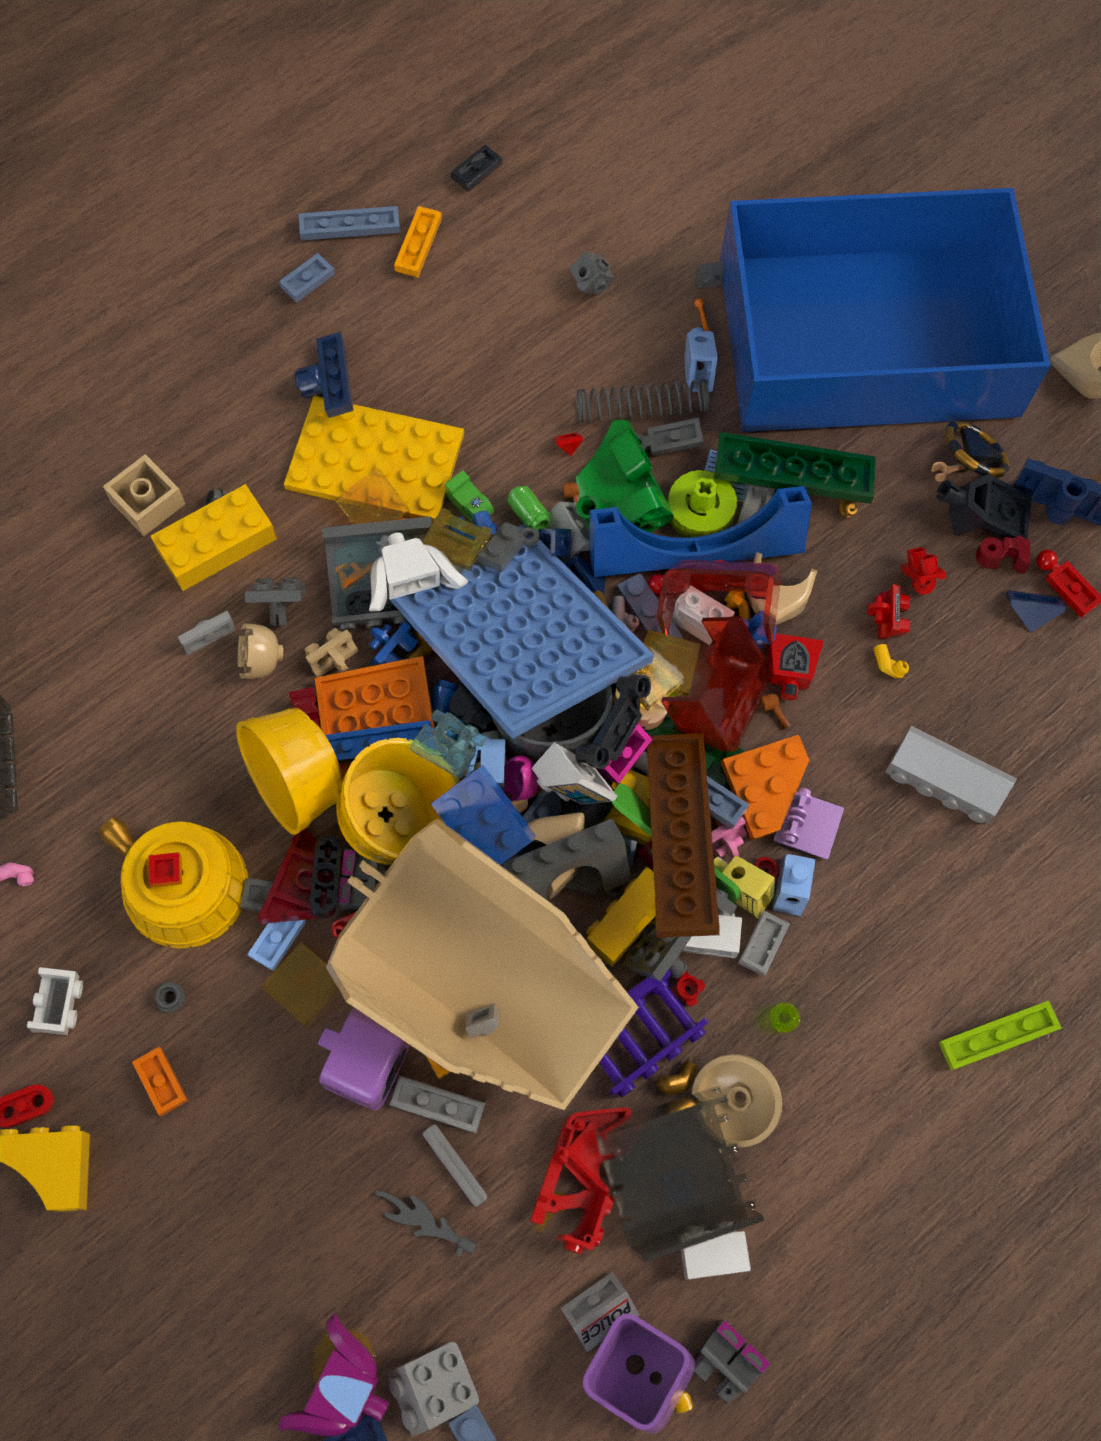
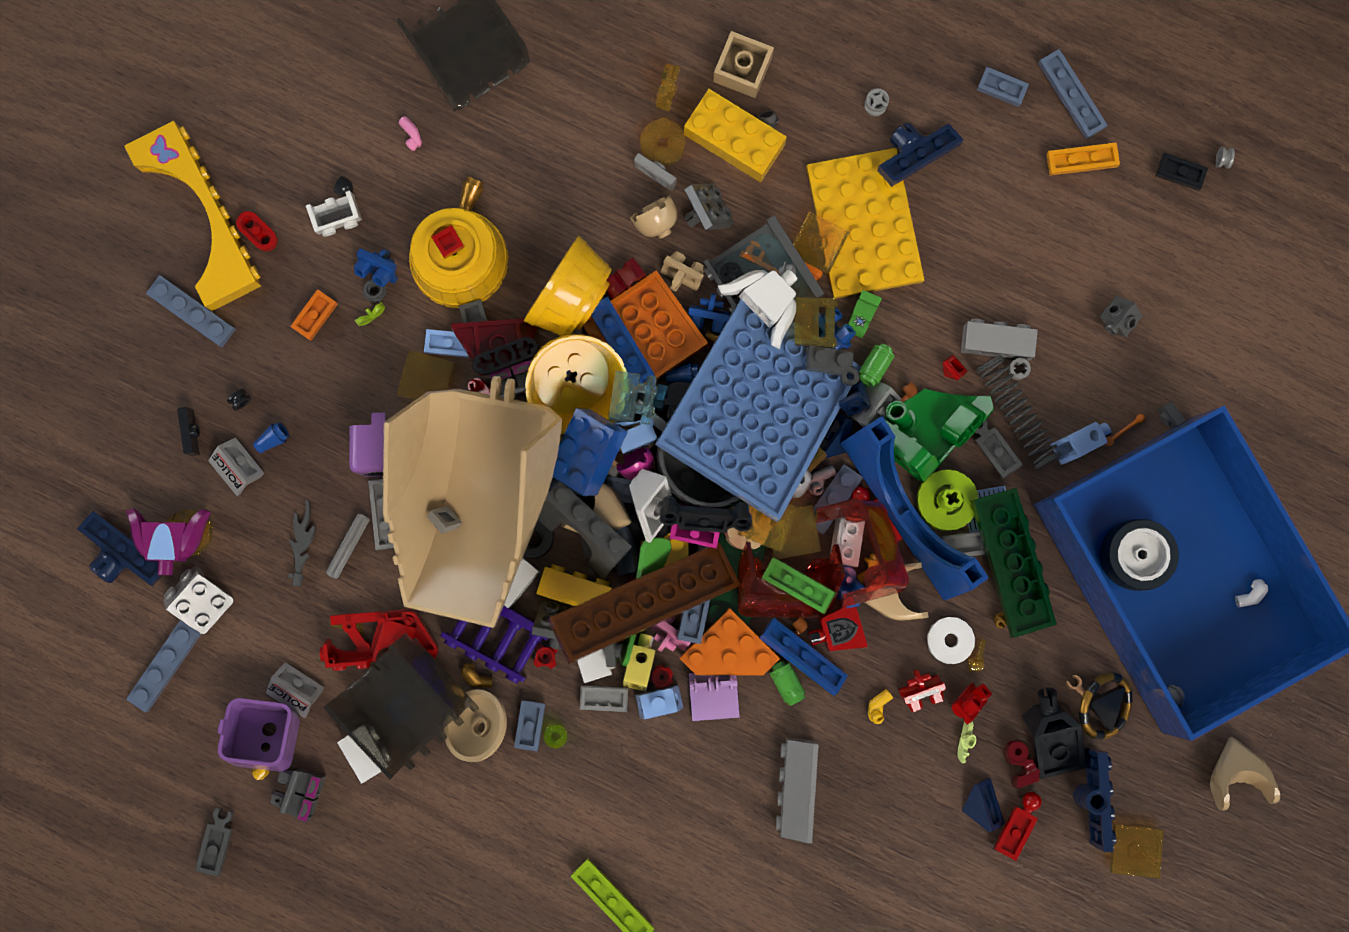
camera: 70 degrees right, 15 degrees up
none -> sand blue plate [146,275,236,348]
none -> black plate [177,407,200,456]
none -> light grey panel [208,437,264,496]
none -> black bush [227,389,251,411]
none -> blue cone [253,422,290,453]
none -> black hinge [334,176,353,197]
none -> blue hips [354,248,398,288]
none -> lime piece [355,302,385,326]
none -> sand blue plate [514,700,546,751]
none -> clear yellow plate [640,118,686,166]
none -> clear yellow plate [656,63,680,112]
none -> blue plate [759,618,848,696]
none -> bright green plate [762,557,836,614]
none -> bright green head [769,660,805,706]
none -> light grey wheel [864,89,889,117]
none -> white tile [927,617,975,664]
none -> yellowish green piece [957,721,976,763]
none -> light grey brick [961,319,1038,361]
none -> clear yellow hand [969,639,986,672]
none -> light grey bush [1007,358,1031,380]
none -> wheel [1100,519,1179,591]
none -> light grey bush [1216,147,1235,169]
none -> white arm [1235,579,1268,607]

